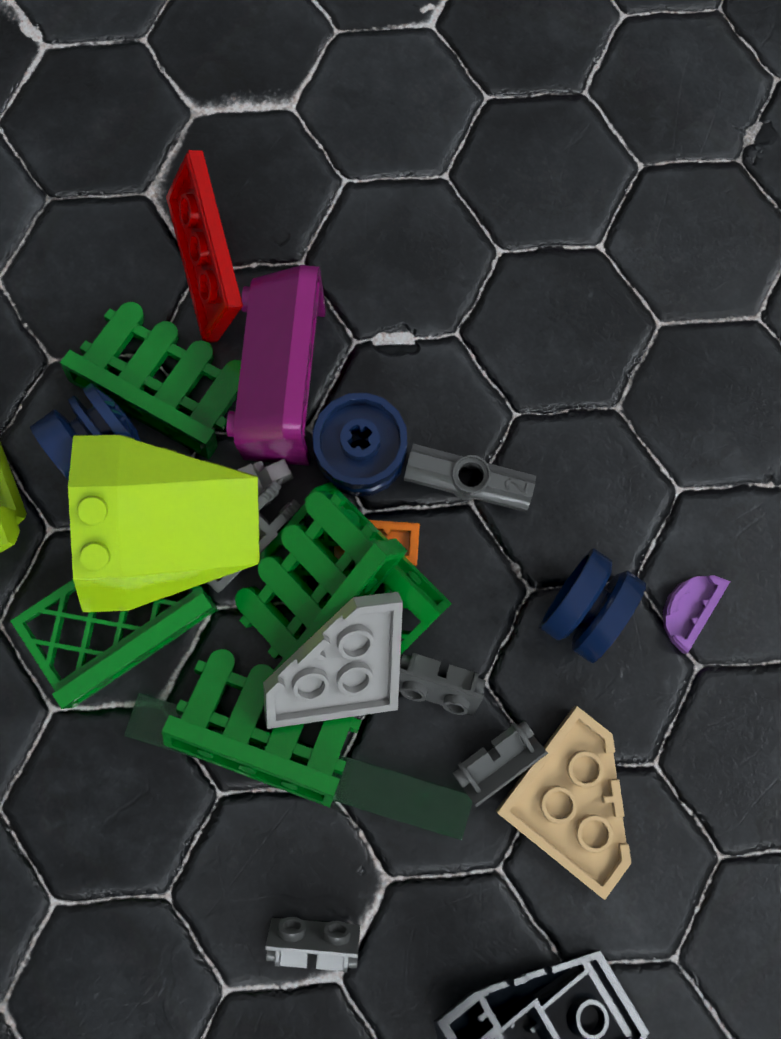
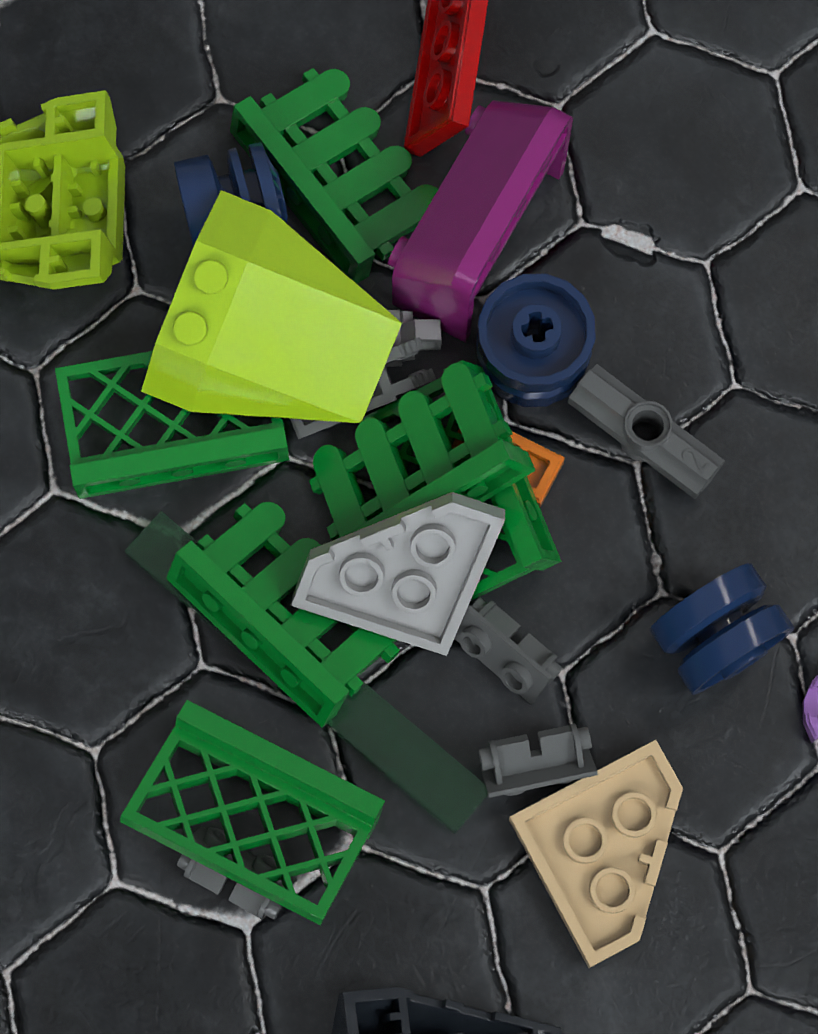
camera: 25 degrees right, 5 degrees down
none -> green fence [120,700,385,926]

